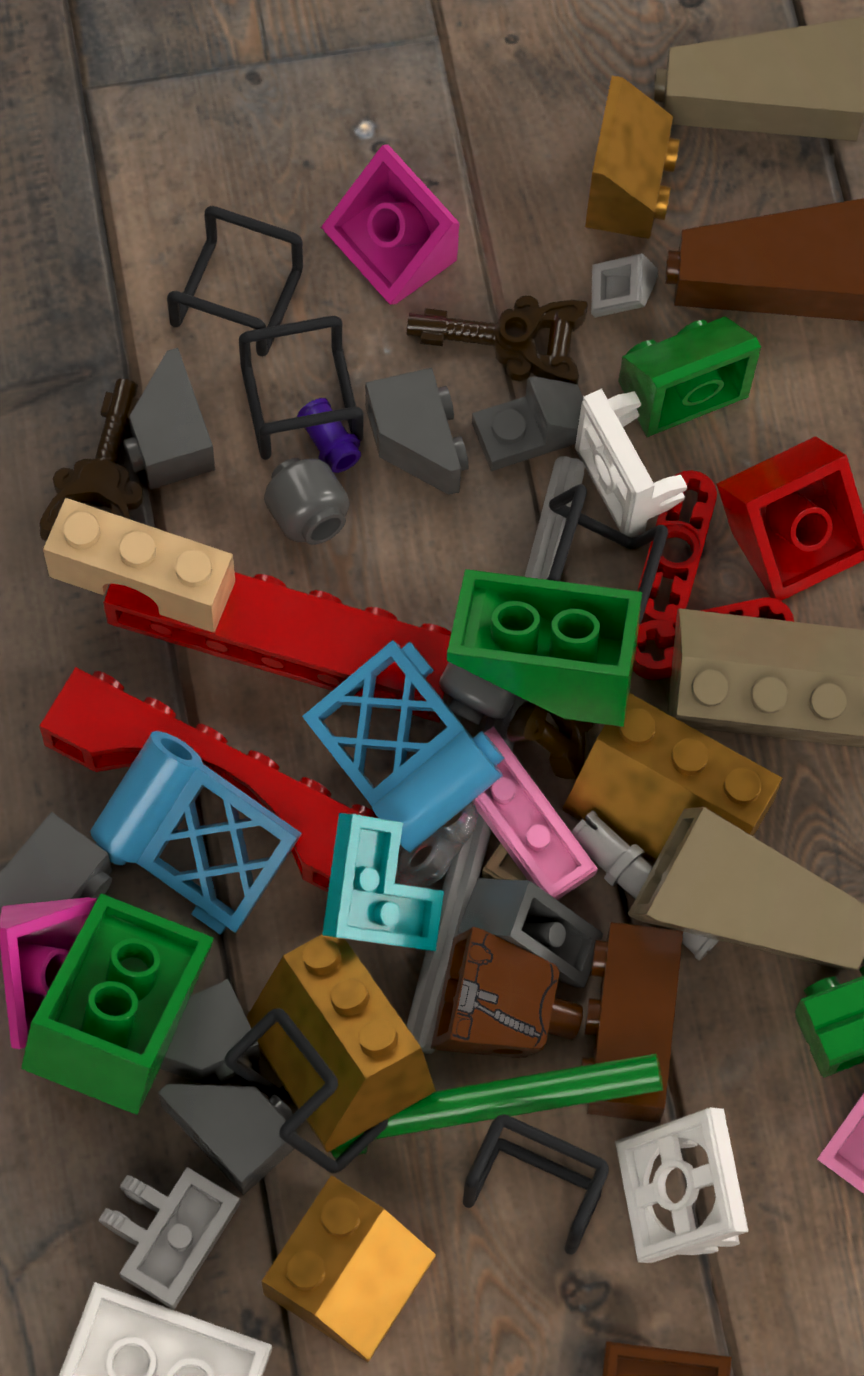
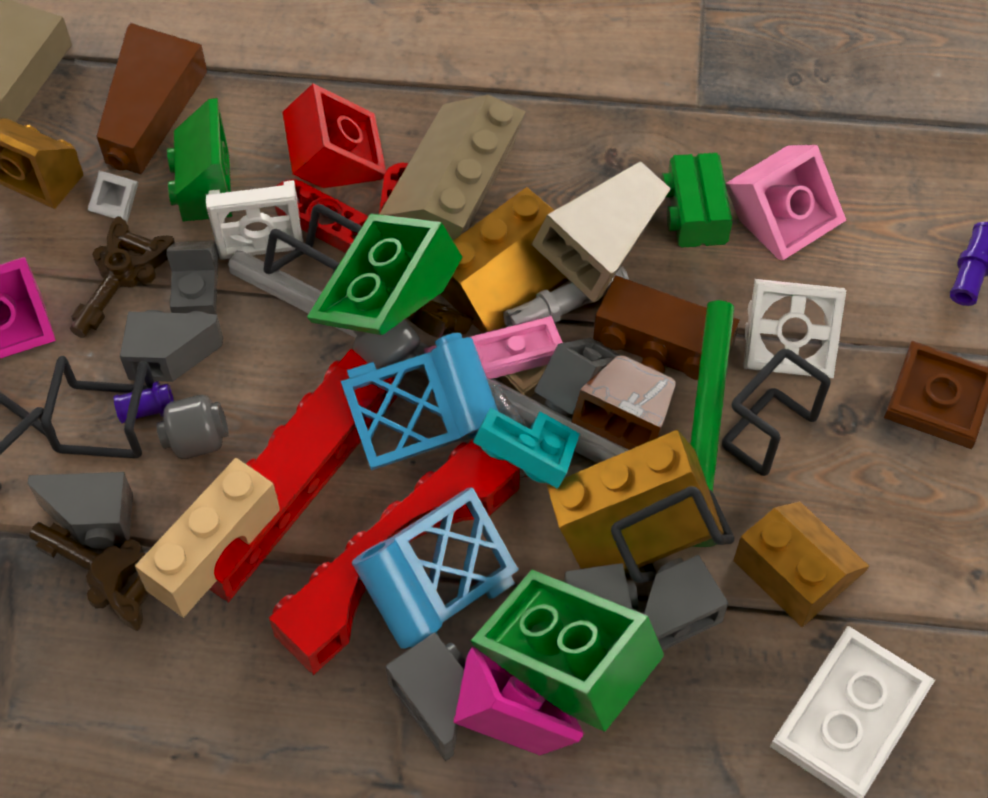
camera: 70 degrees left, 10 degrees down
light grey hinge [98,1167,241,1310] -> none

